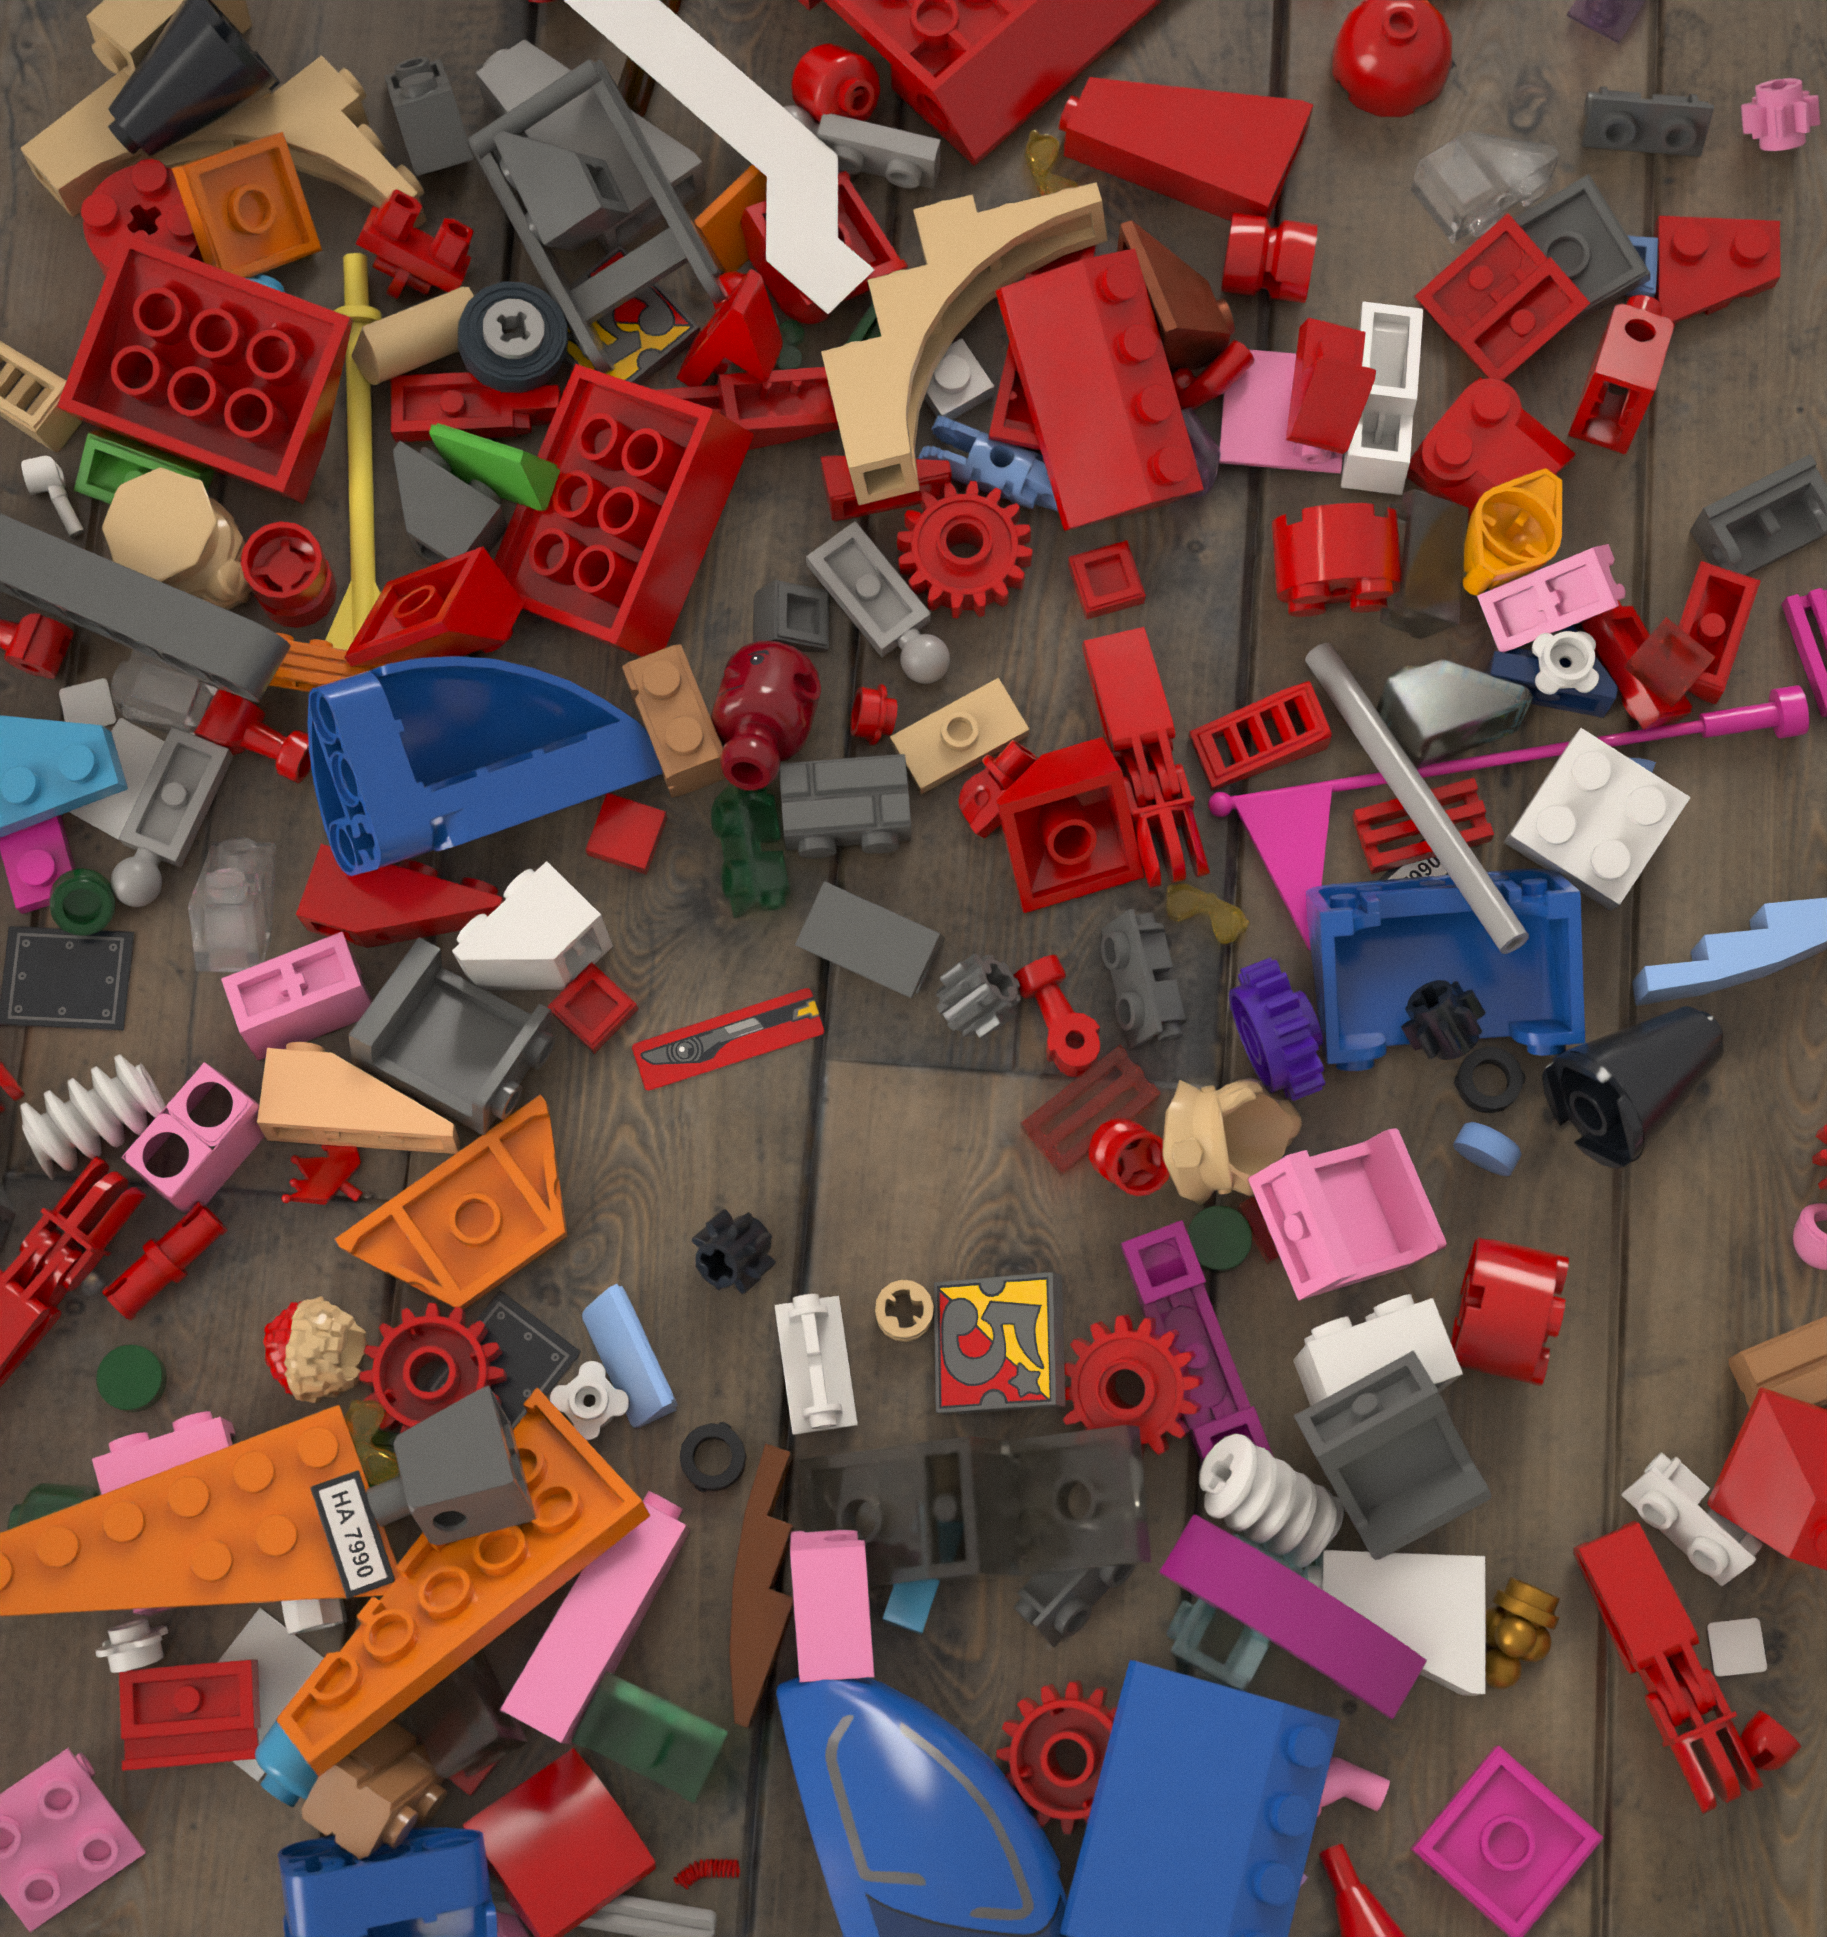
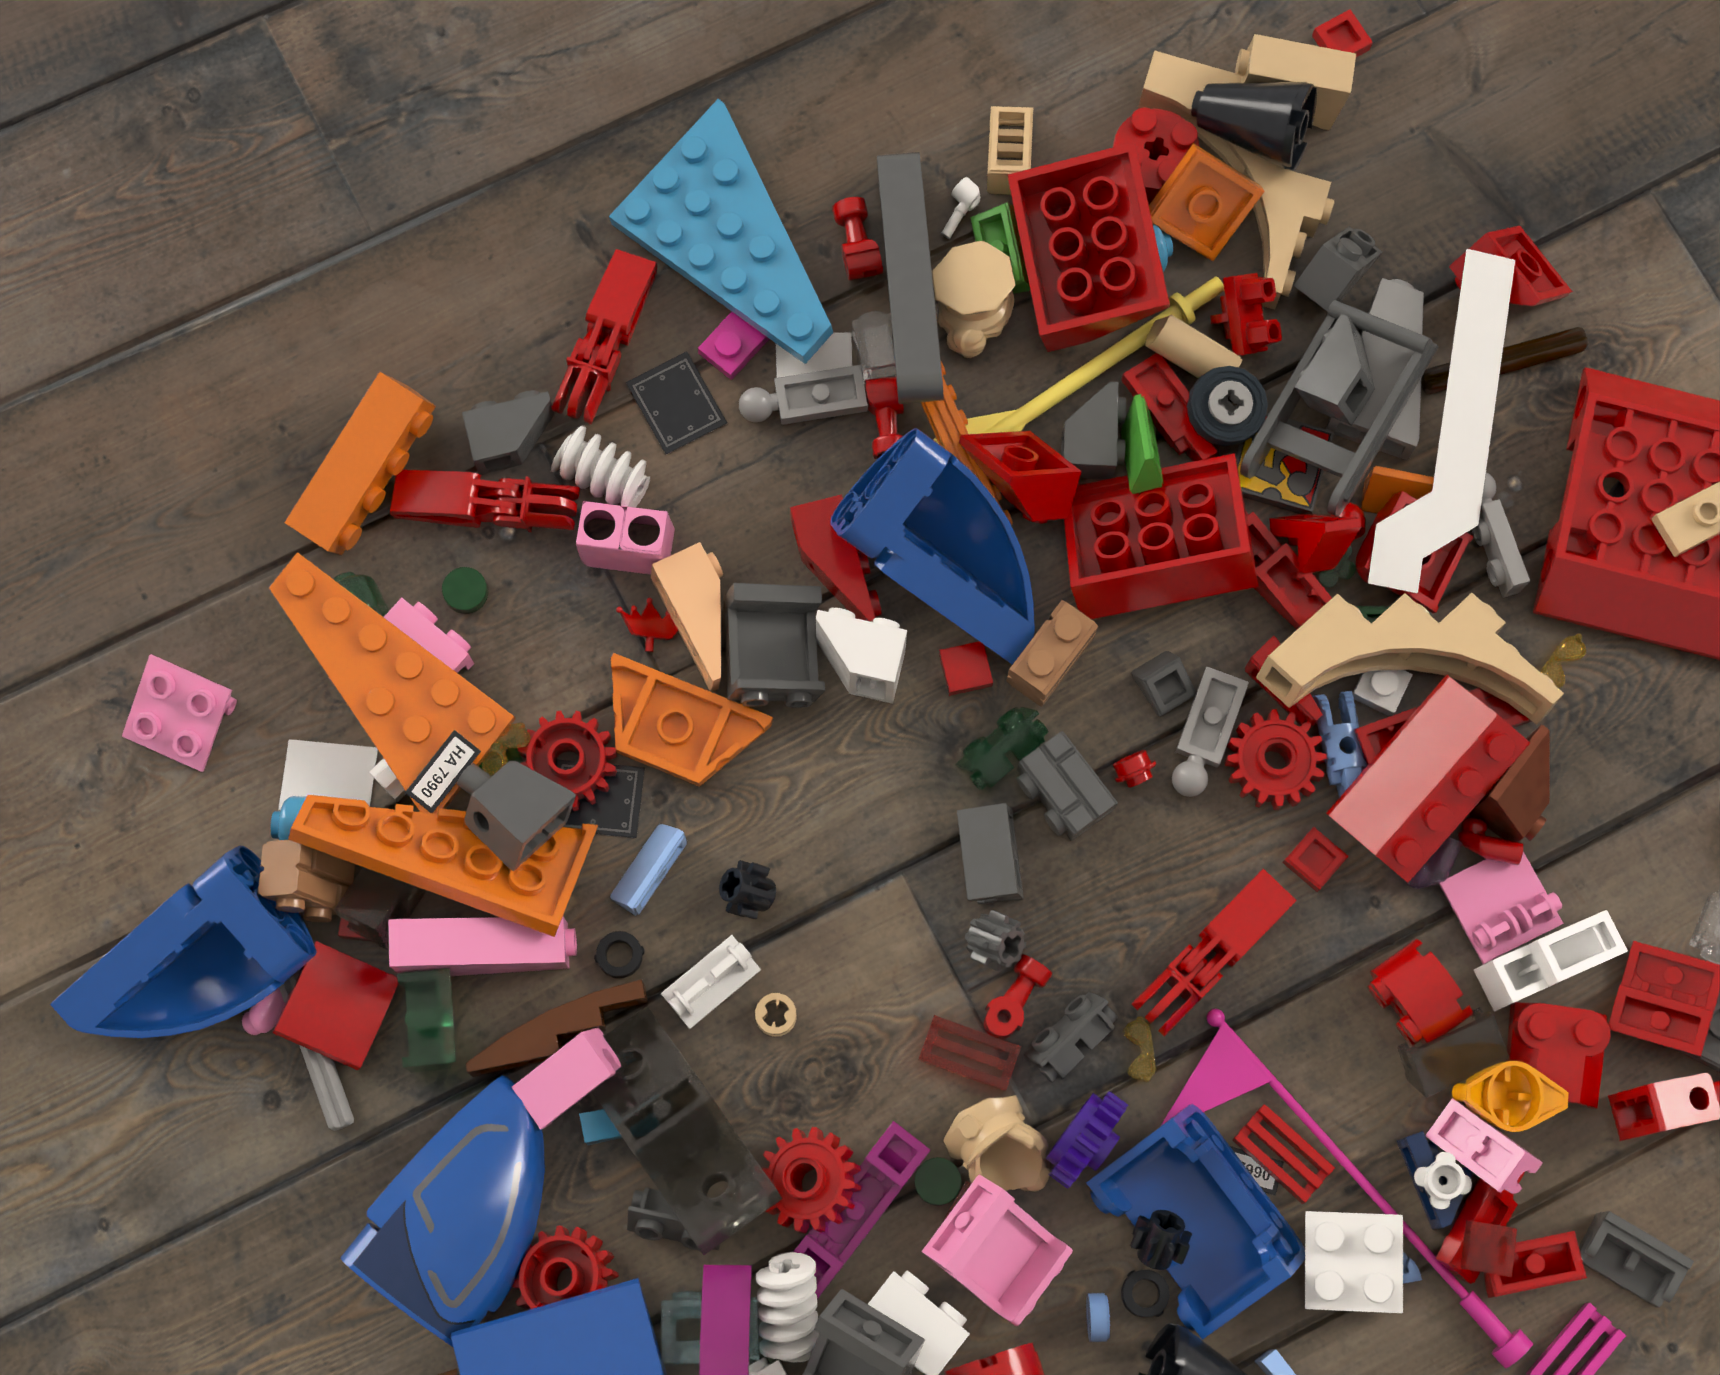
camera: 55 degrees right, 0 degrees up
dark green tile [49,868,115,936] -> none
white sticker [59,678,116,726] -> none
white plate [95,1619,168,1673] -> none
red pin [102,1201,228,1321] -> none
red plate [119,1659,261,1771] -> none
clear slope [188,837,277,972] -> none
bright pink hinge [221,932,373,1061] -> none
red wheel [240,521,337,628] -> none
tan piece [263,1296,368,1403] -> none
red tile [547,962,638,1054] -> none
white plate [550,1361,629,1441] -> none
red sticker [632,988,824,1091] -> none
red leg [673,1858,741,1890] -> none
dark red piece [711,641,821,790] -> none
red head [791,43,881,124] -> none
tan plate [890,678,1030,795] -> none
tile [934,1272,1065,1415] -> none
red piece [958,740,1038,839] -> none
red slope [996,737,1144,913] -> none
red slope [1058,77,1314,221] -> none
red wheel [1089,1118,1170,1196] -> none
red slope [1188,681,1332,791] -> none
red wheel [1221,213,1318,304] -> none
red slope [1286,317,1376,454] -> none
light grey piece [1305,643,1529,954] -> none
clear smoke slope [1376,659,1533,770] -> none

